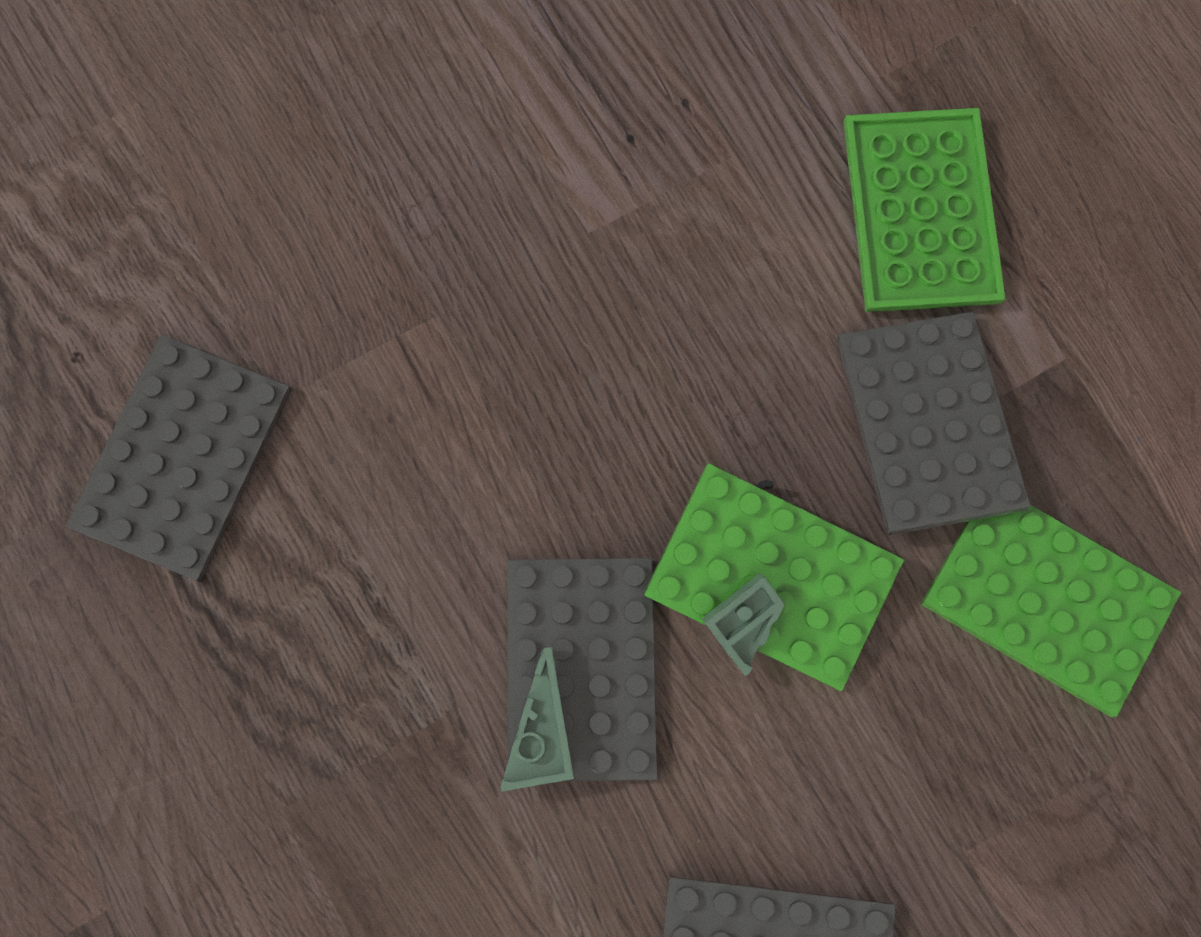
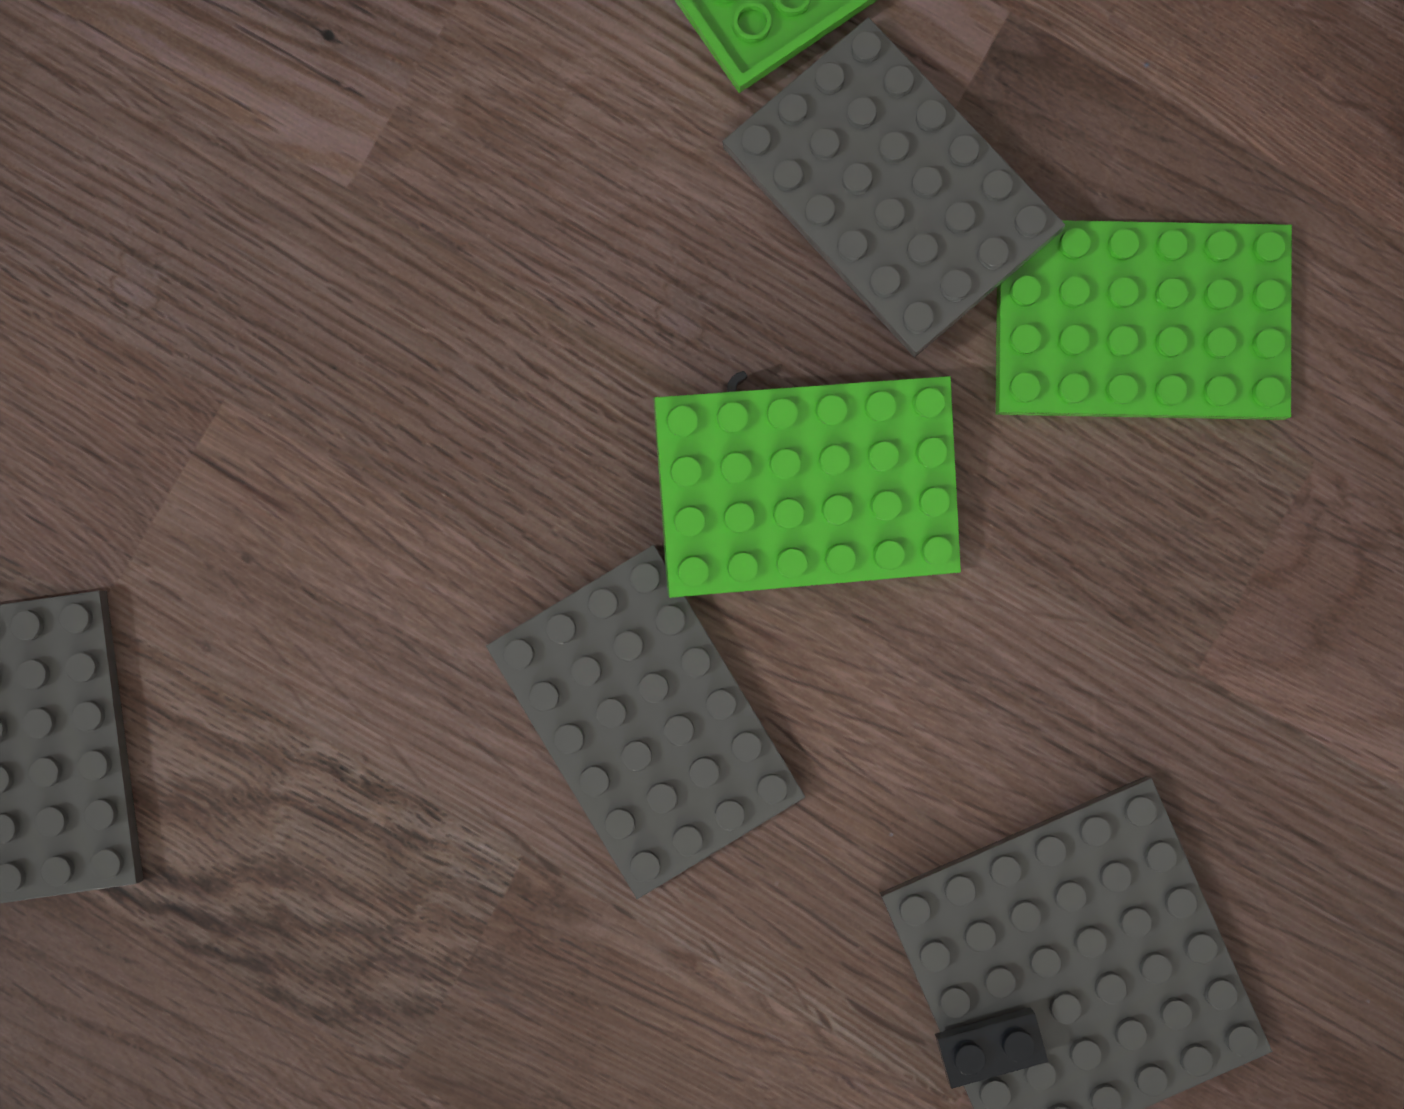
camera: 30 degrees left, 10 degrees up
sand green wing [500,647,574,792] -> none
sand green wing [701,573,785,676] -> none

